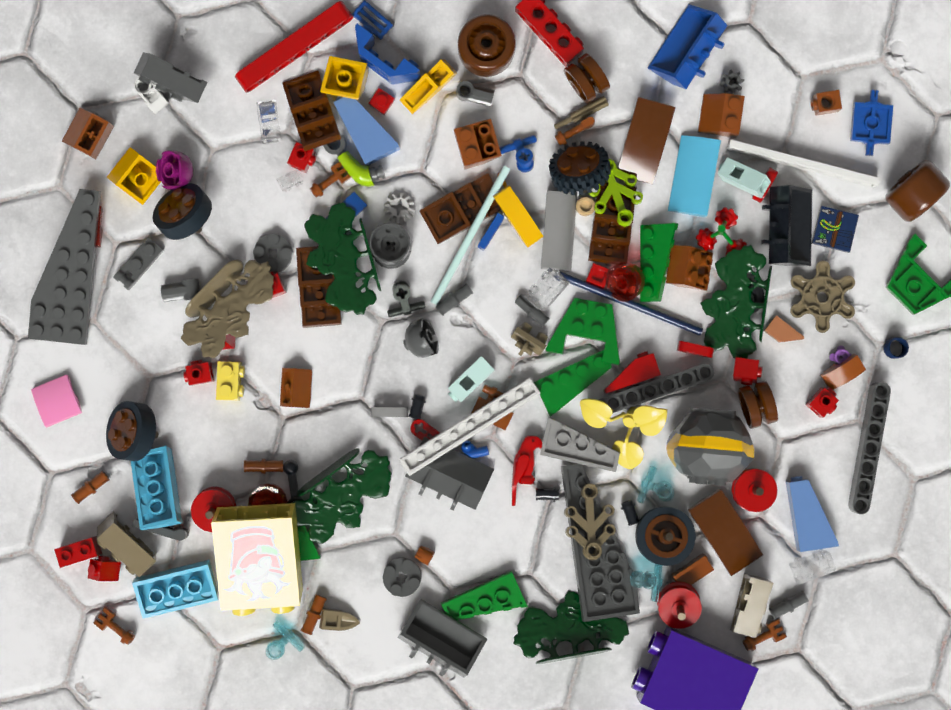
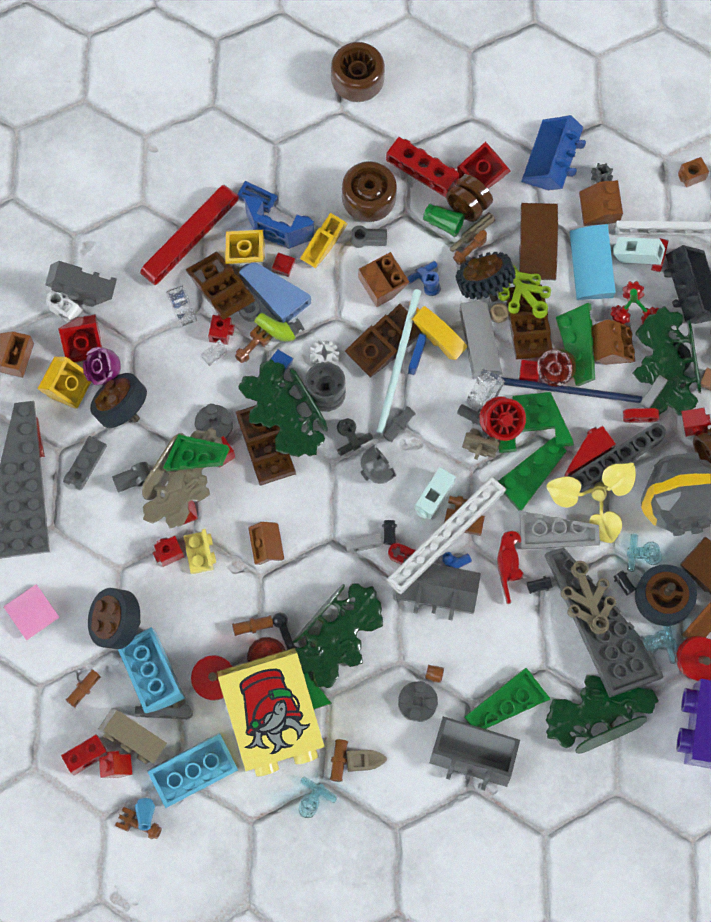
camera: 15 degrees left, 15 degrees down
none -> red slope [58,314,102,362]
none -> dark azure cone [135,798,155,831]
none -> green wing [163,434,230,471]
none -> green plant [423,204,465,238]
none -> red slope [457,141,511,189]
none -> red wheel [479,396,526,441]
none -> light grey beam [640,375,668,408]

